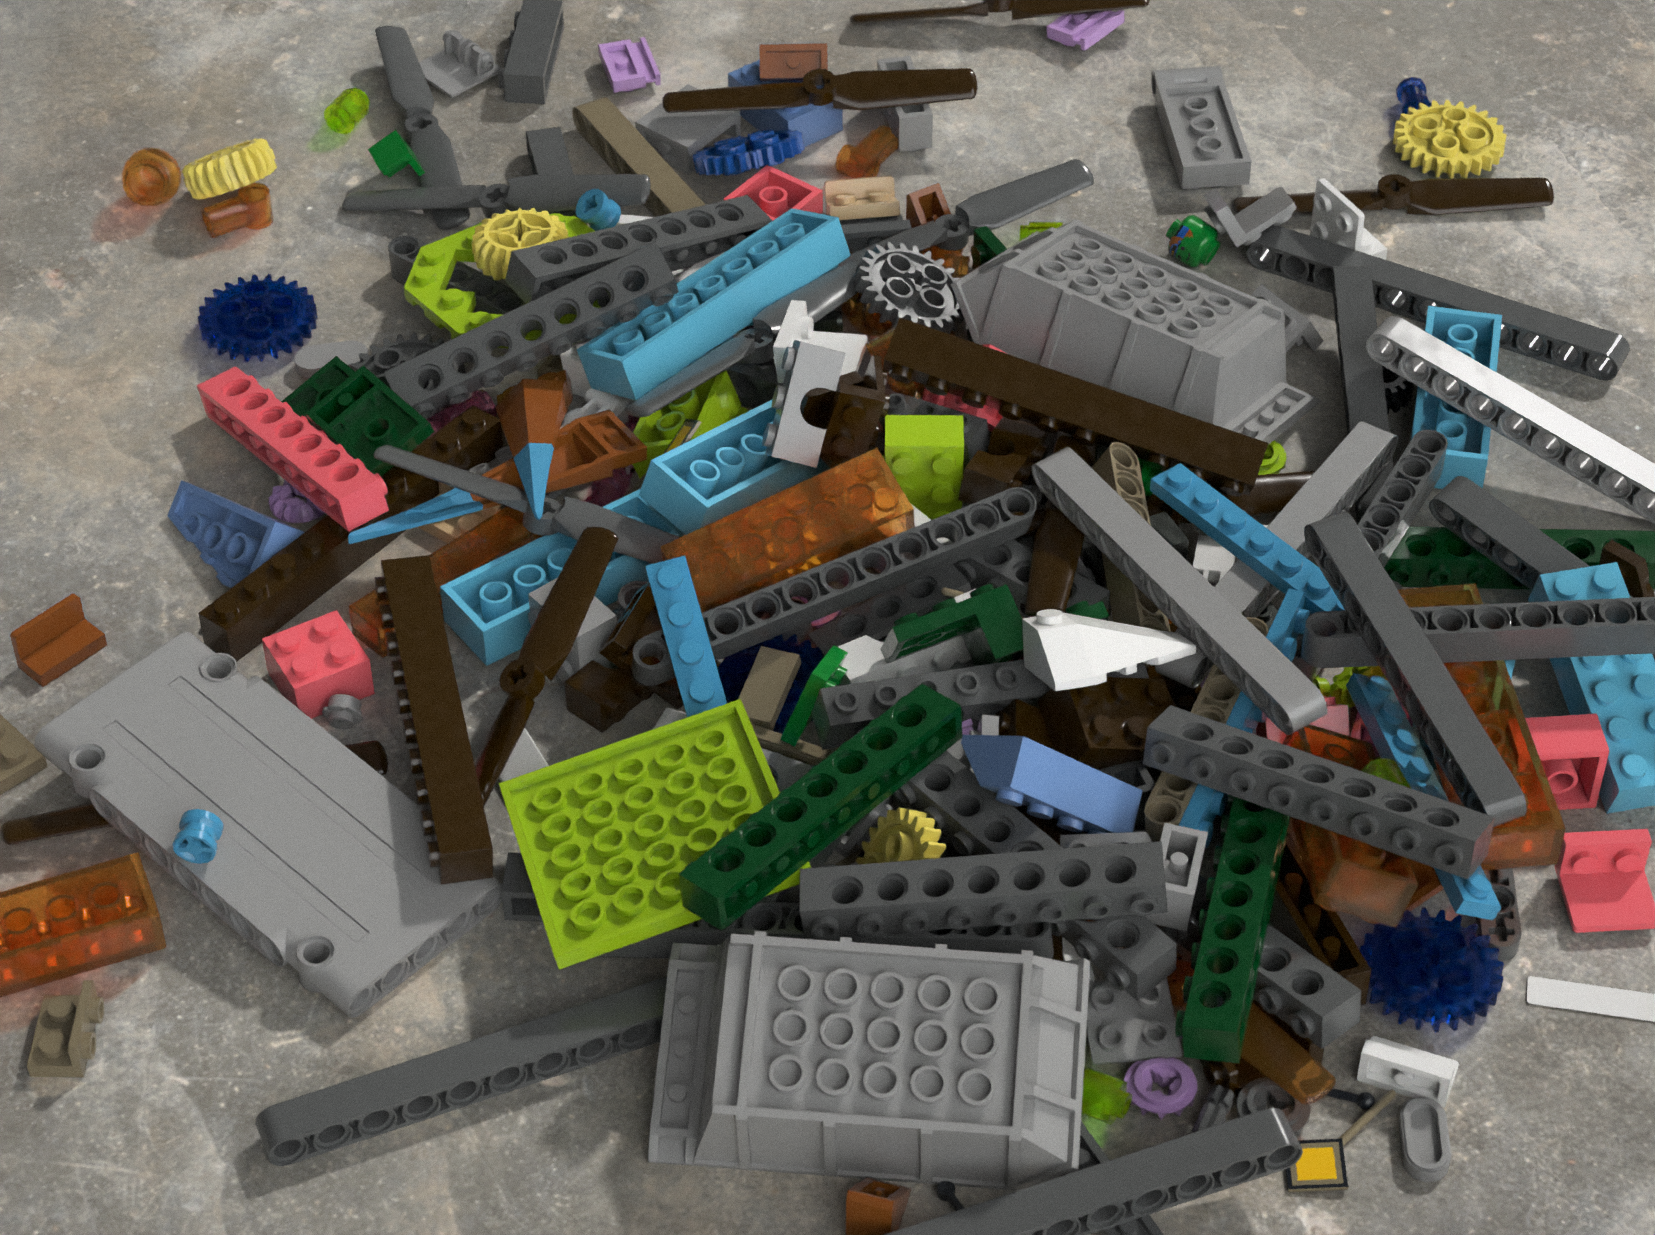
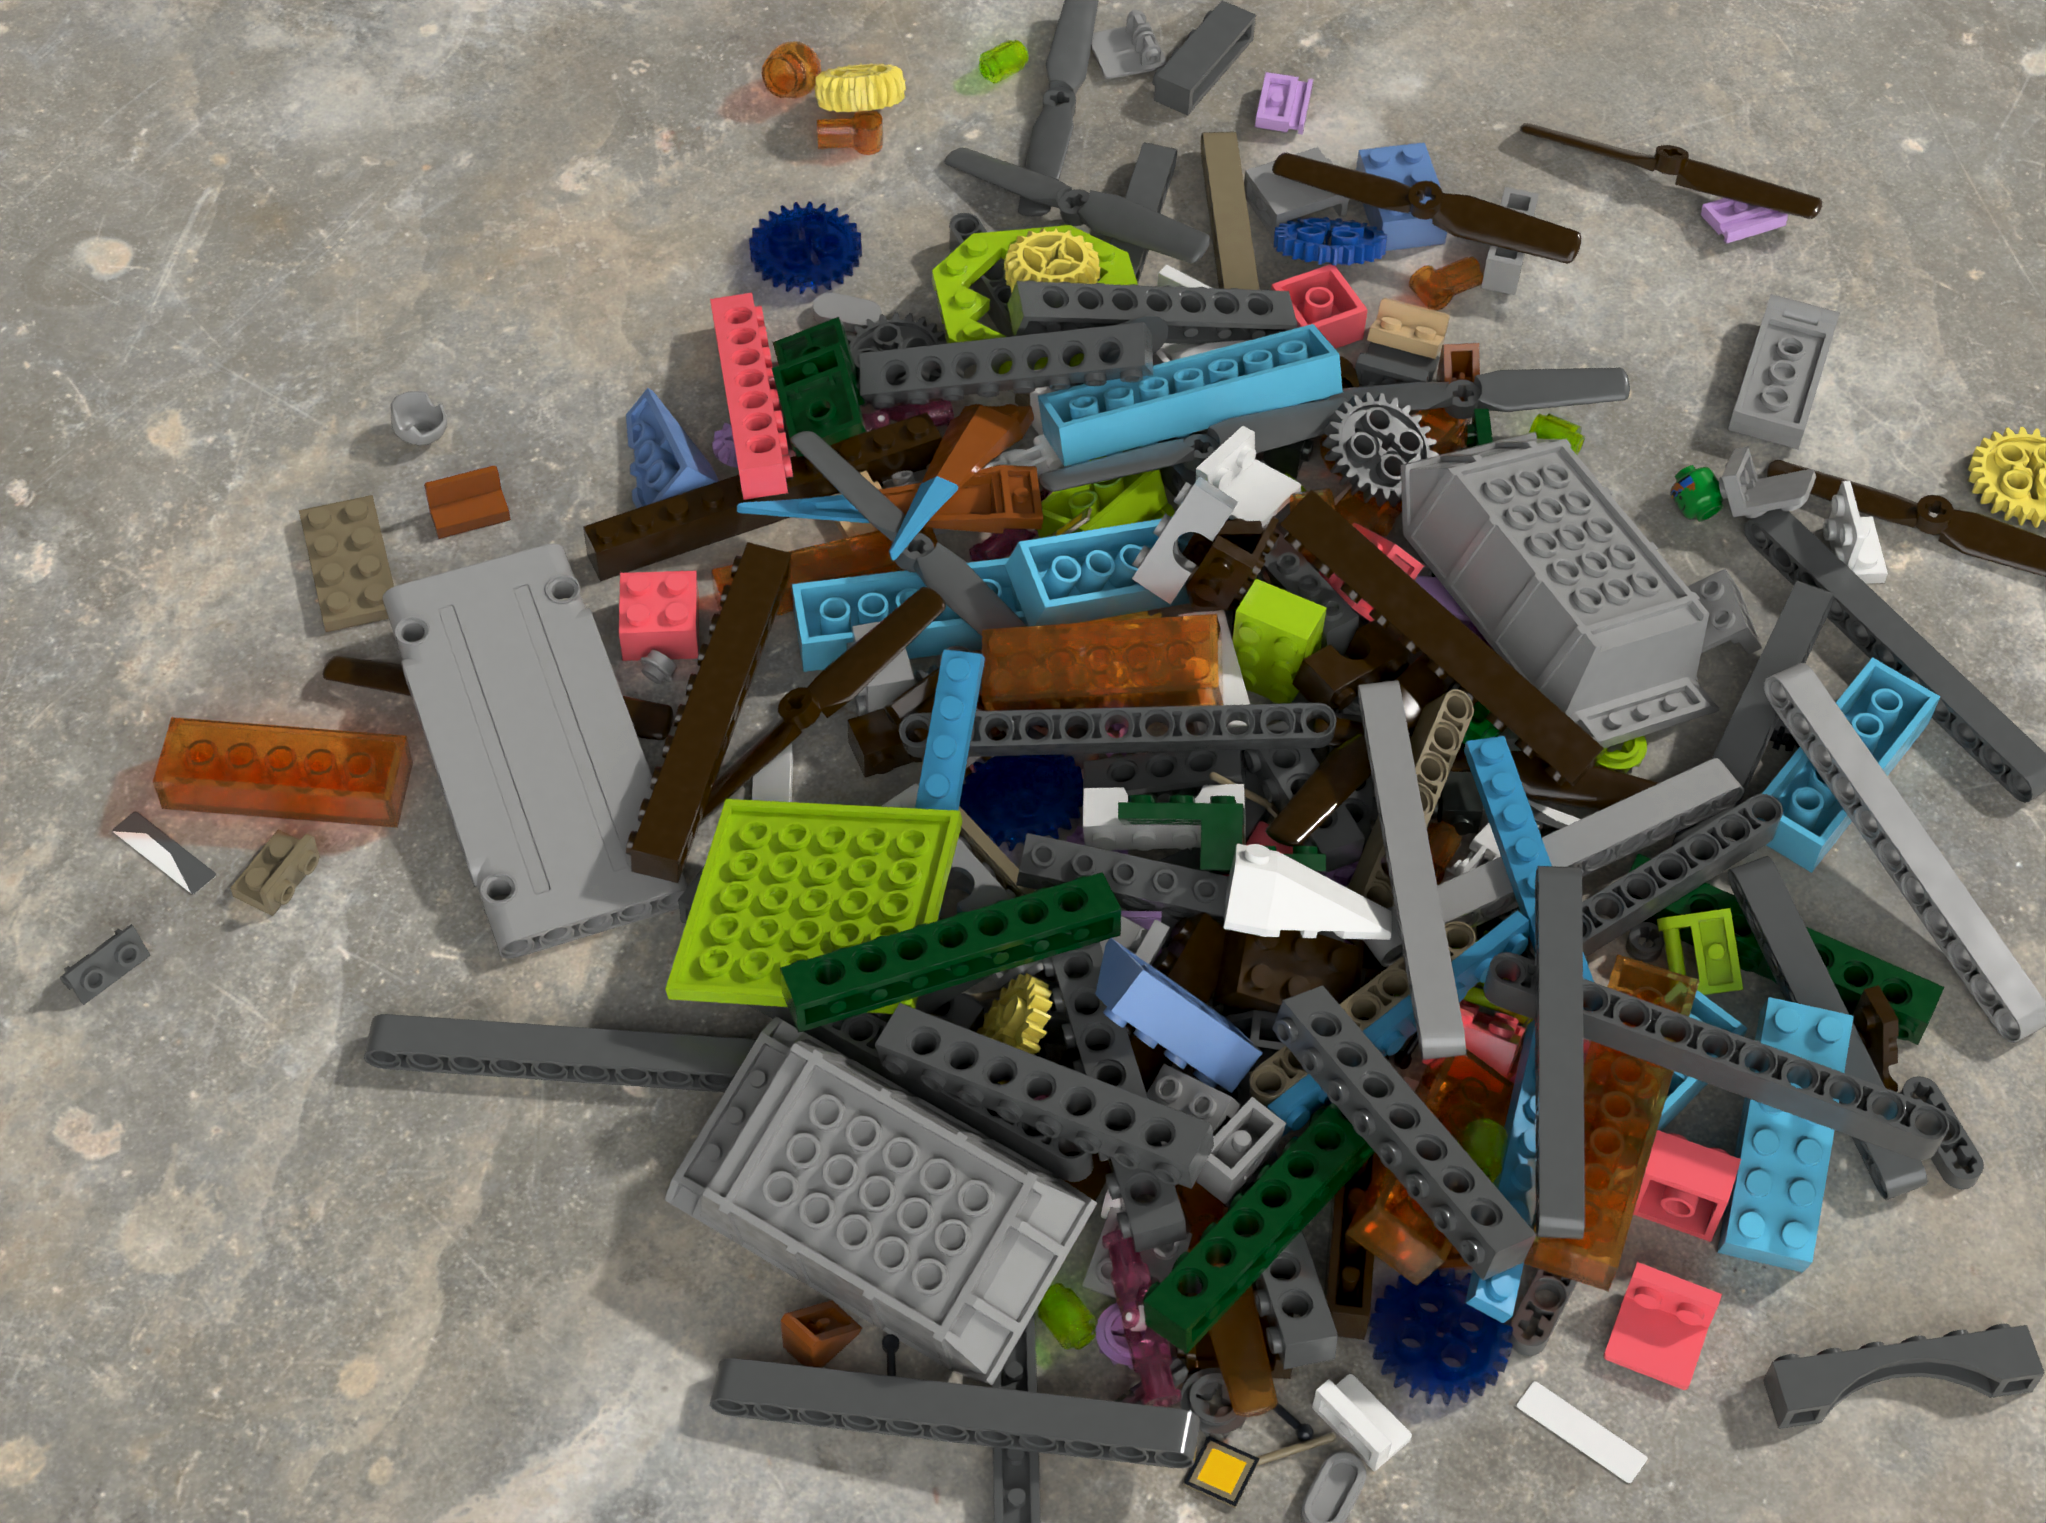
camera: 25 degrees right, 10 degrees up
dark azure wheel [172,809,224,864] -> none
green panel [368,130,425,178] -> none
dark azure wheel [576,189,621,231] -> none
dark tan tile [738,646,801,730] -> none
dark orange panel [759,43,828,81] -> none
green wing [780,645,848,747] -> none
clear blue bush [1396,77,1431,114] -> none
none -> clear pink piece [1102,1230,1182,1407]
none -> lime plate [1657,908,1744,995]

